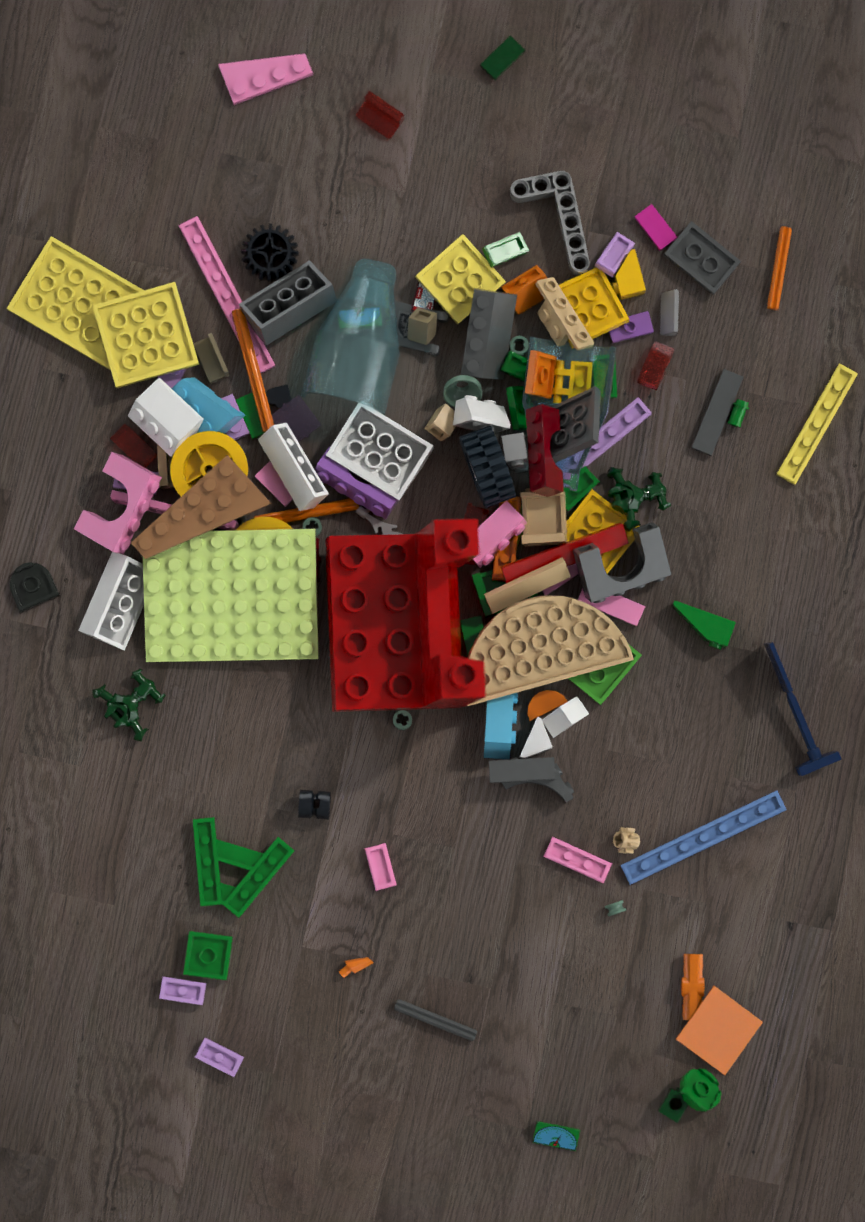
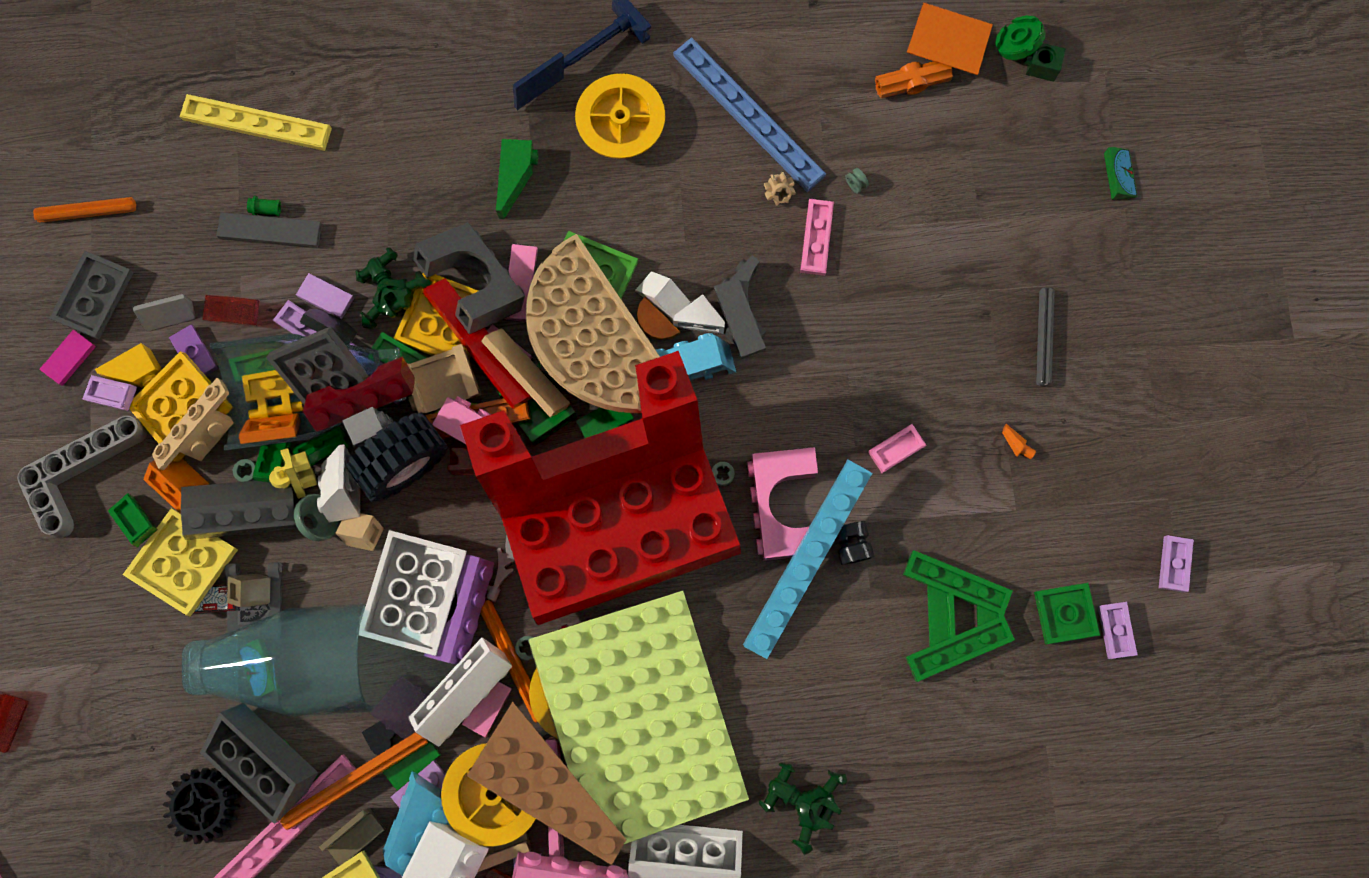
camera: 110 degrees left, 5 degrees down
none -> light yellow hips [269,448,318,499]
none -> lavender tile [296,273,354,319]
none -> pearl dark grey tile [299,309,357,347]
none -> yellow piece [575,74,665,159]
none -> medium azure plate [743,459,872,659]
none -> bright pink arch [747,447,818,561]

